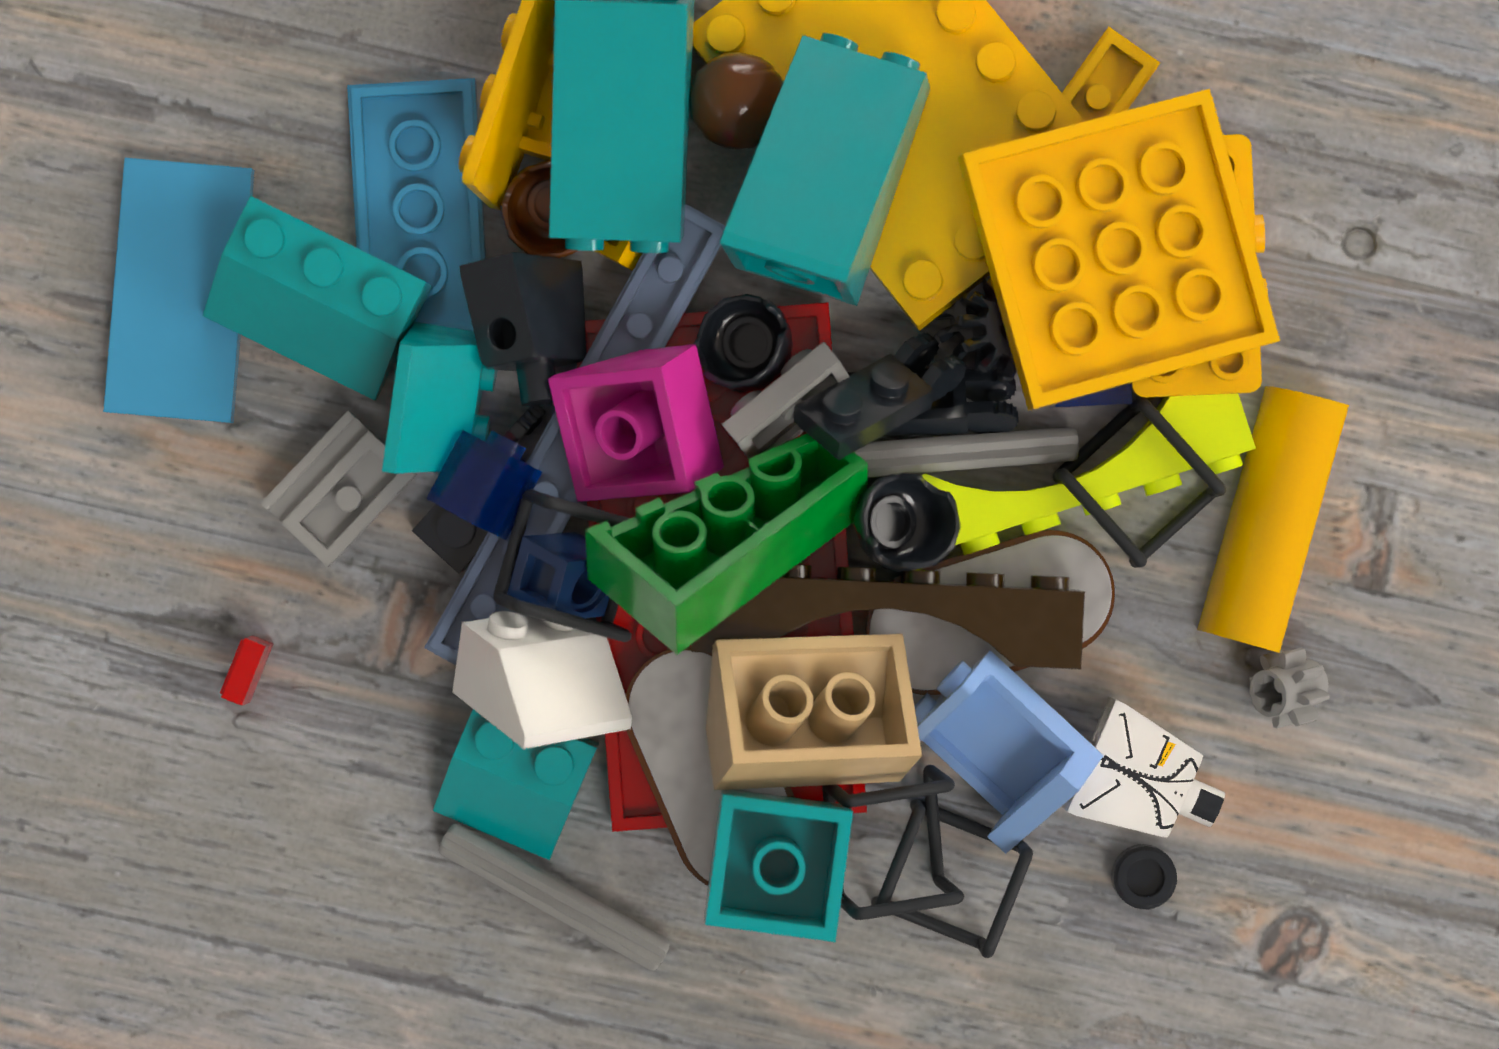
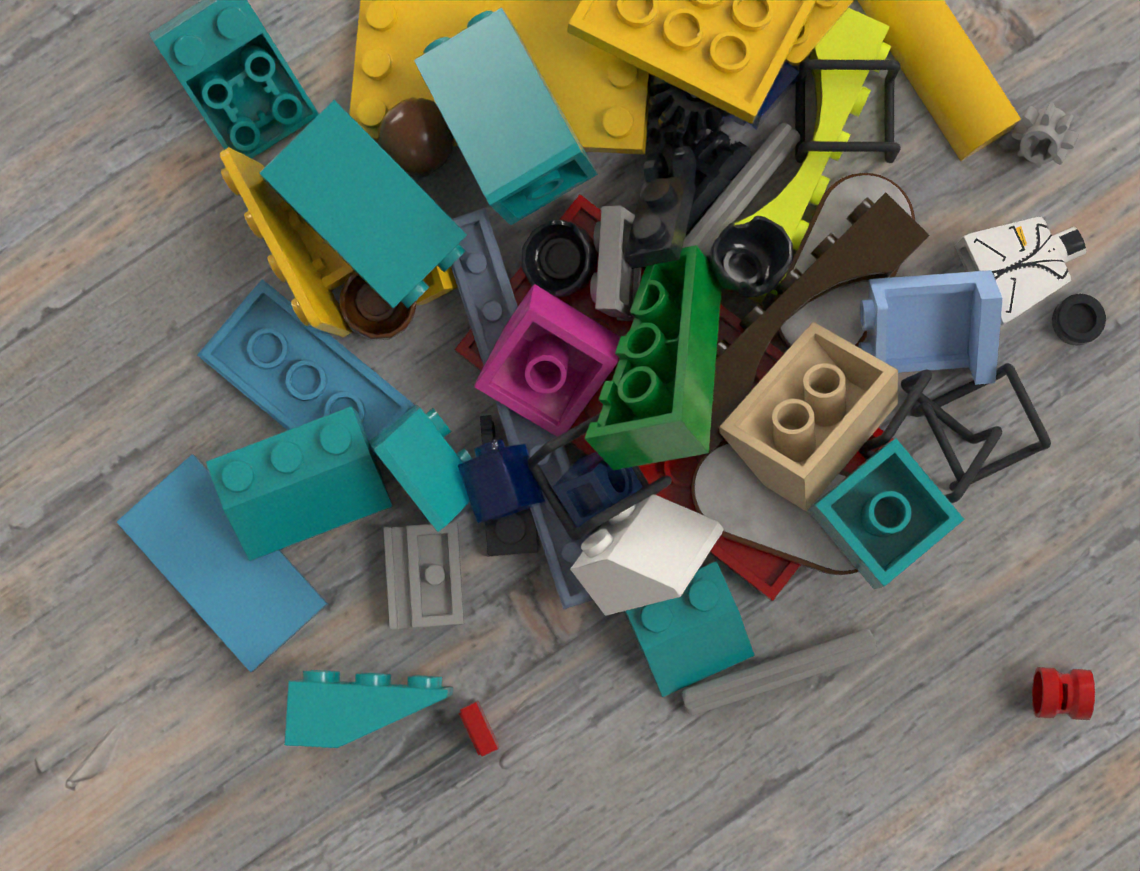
camera: 50 degrees left, 5 degrees down
black torso [459,252,587,406] -> none
none -> teal slope [284,670,453,748]

